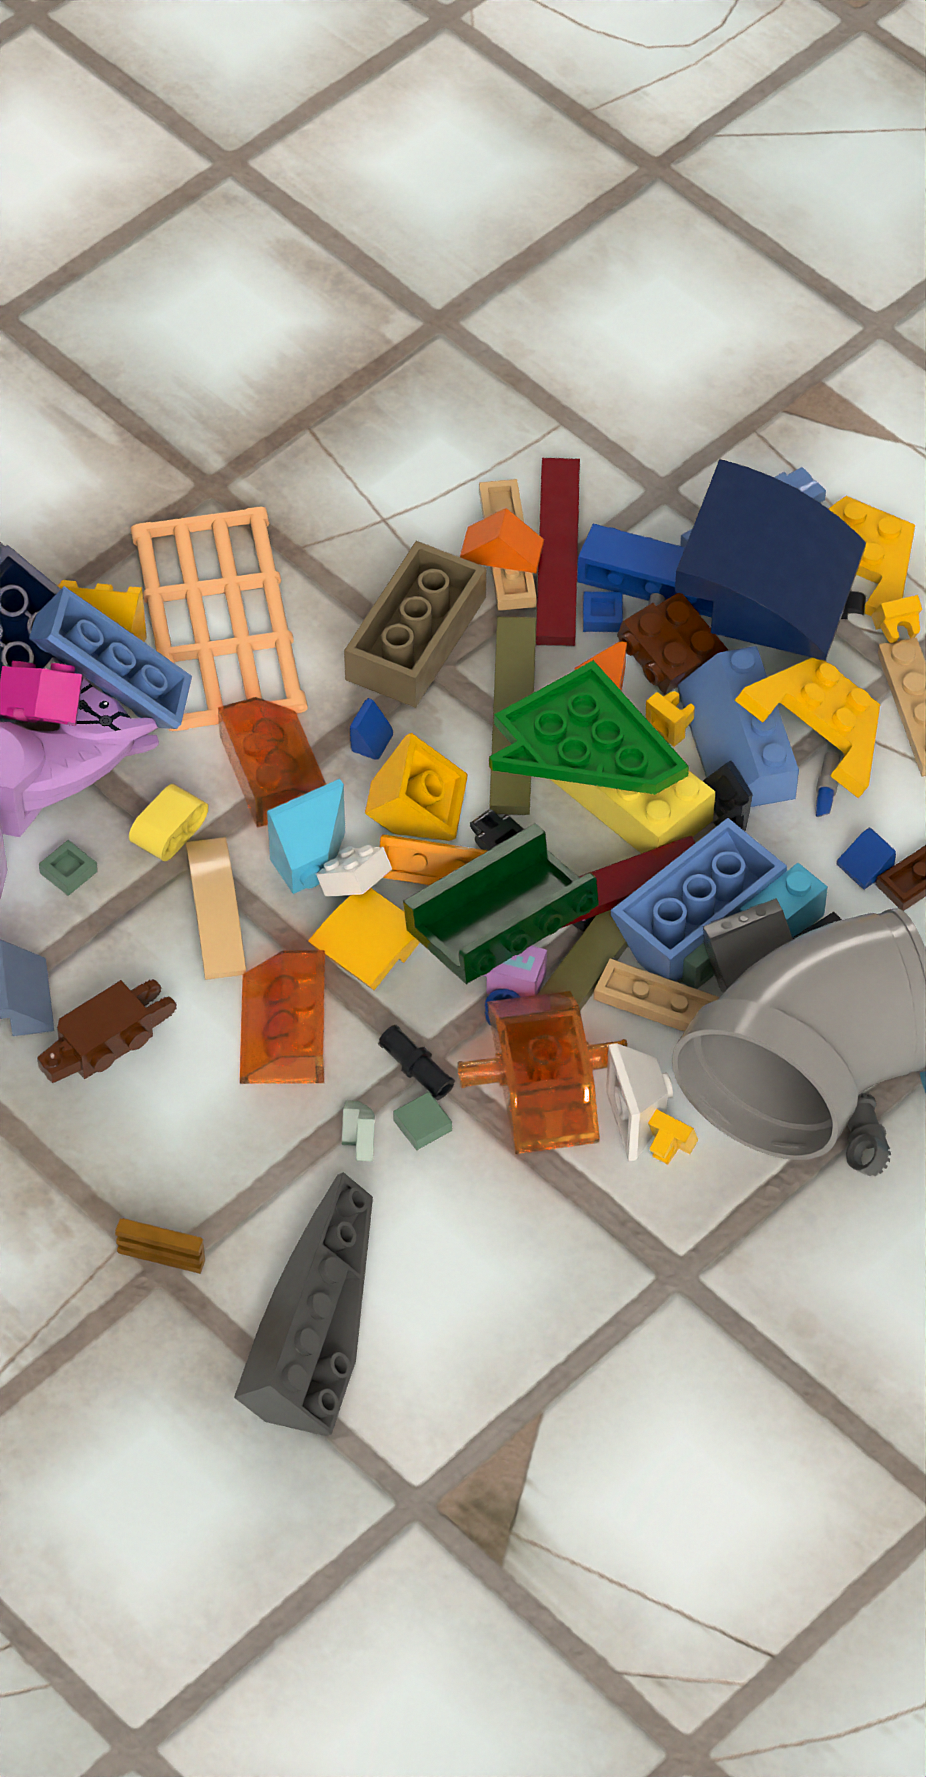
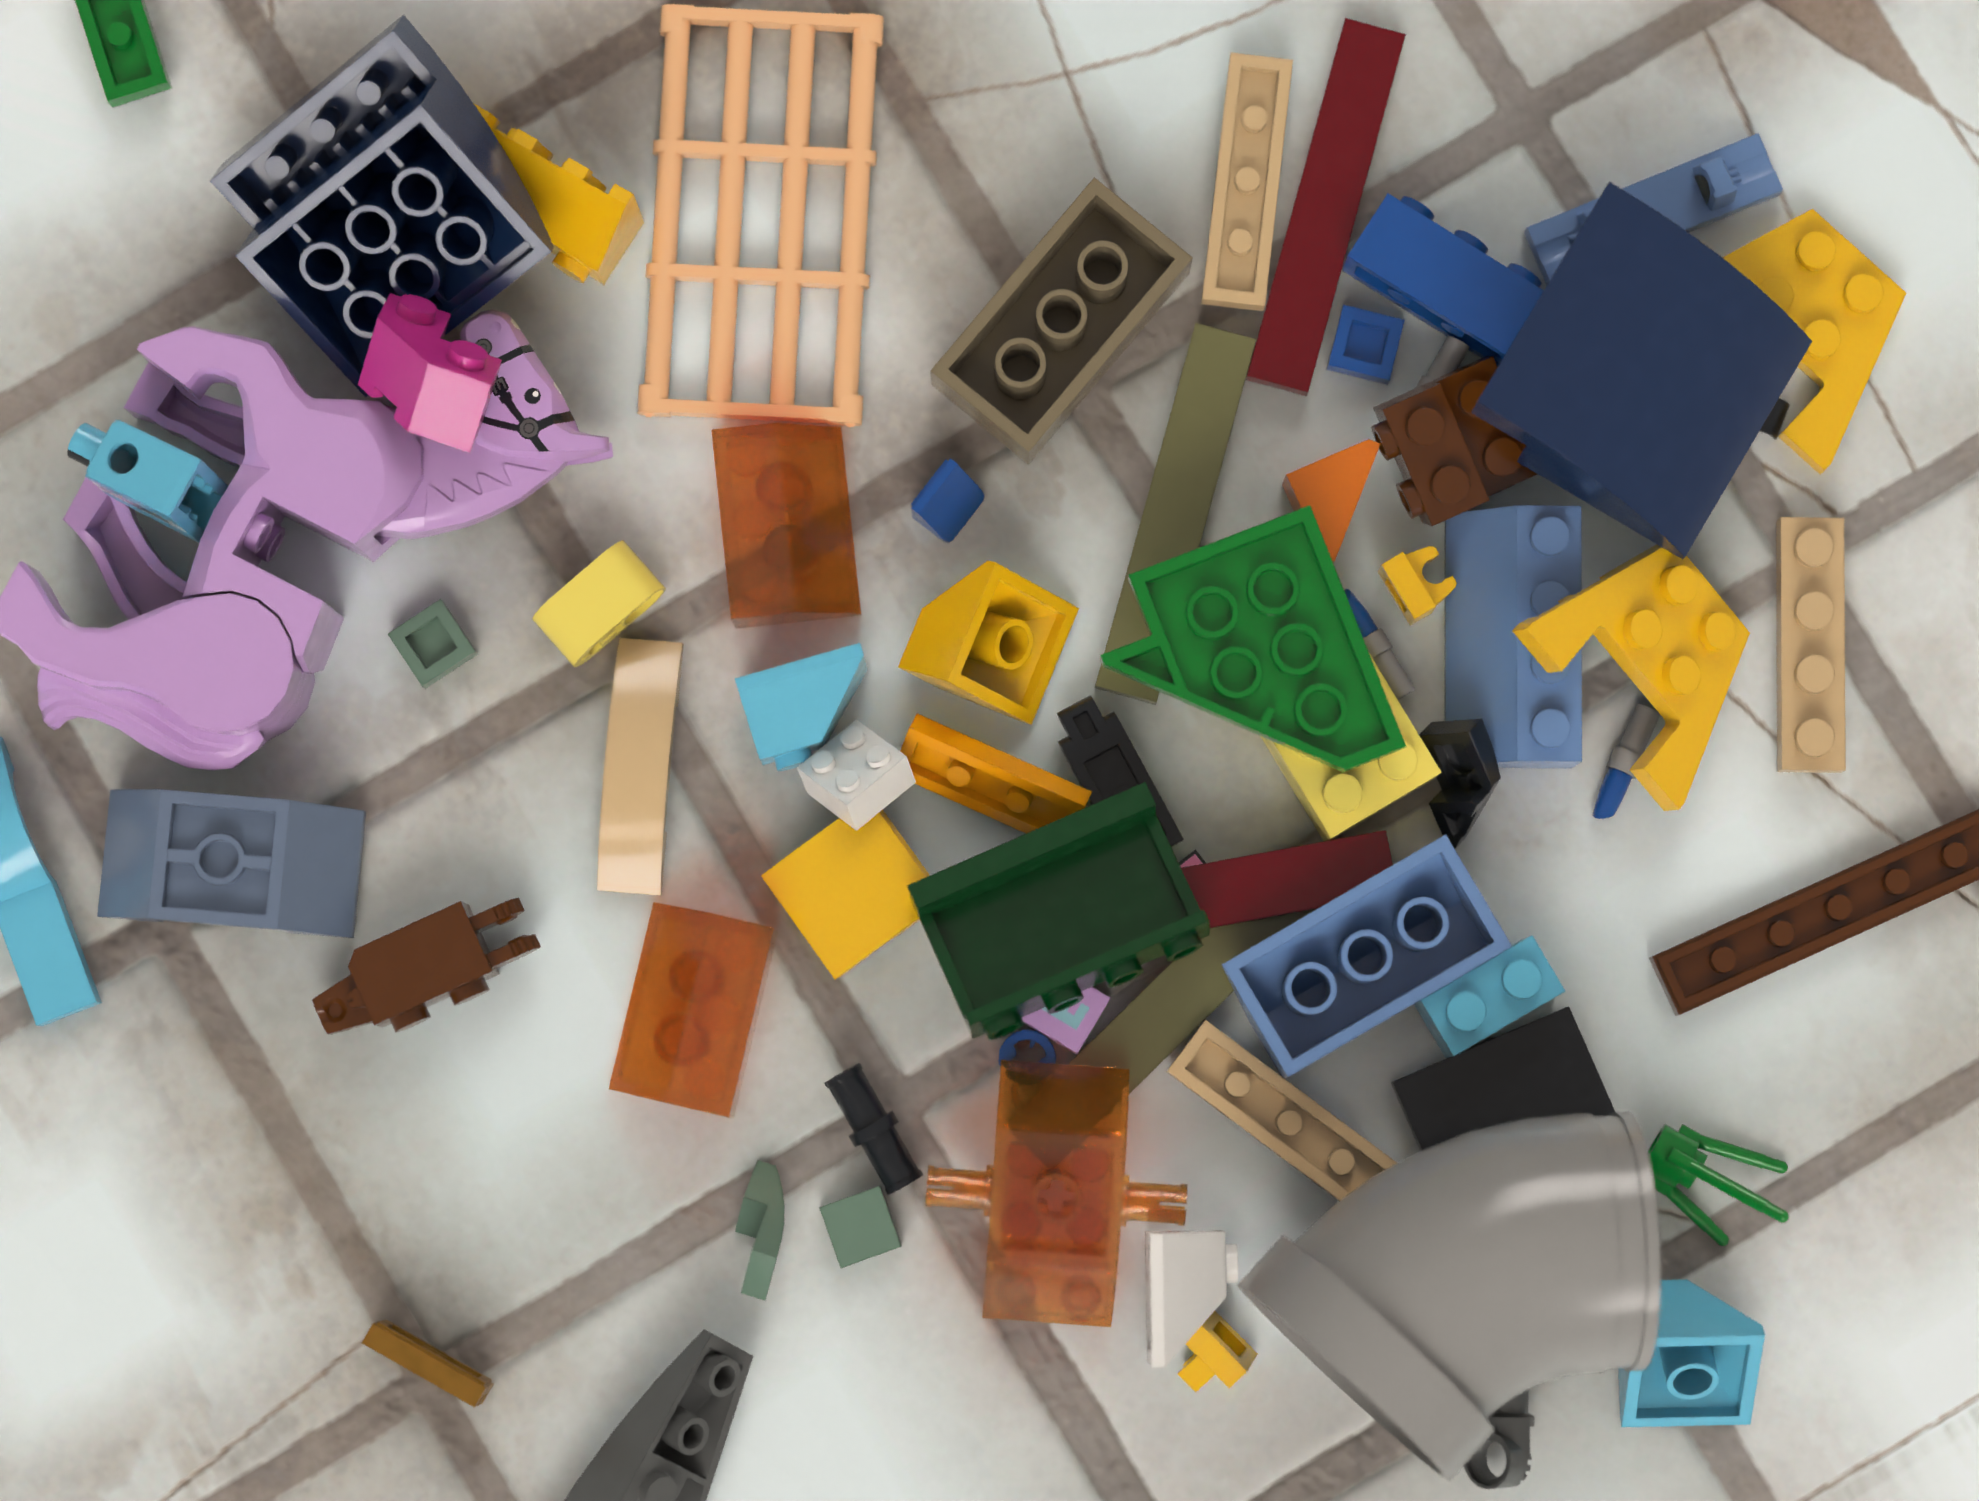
camera: 15 degrees right, 30 degrees up
medium blue slope [29,586,192,729] -> none
orange slope [460,508,544,573] -> none
sand green tile [682,943,715,989] -> none
dark grey slope [703,898,793,993] -> none
blue slope [836,827,896,890] -> none
yellow tile [871,595,922,643] -> none

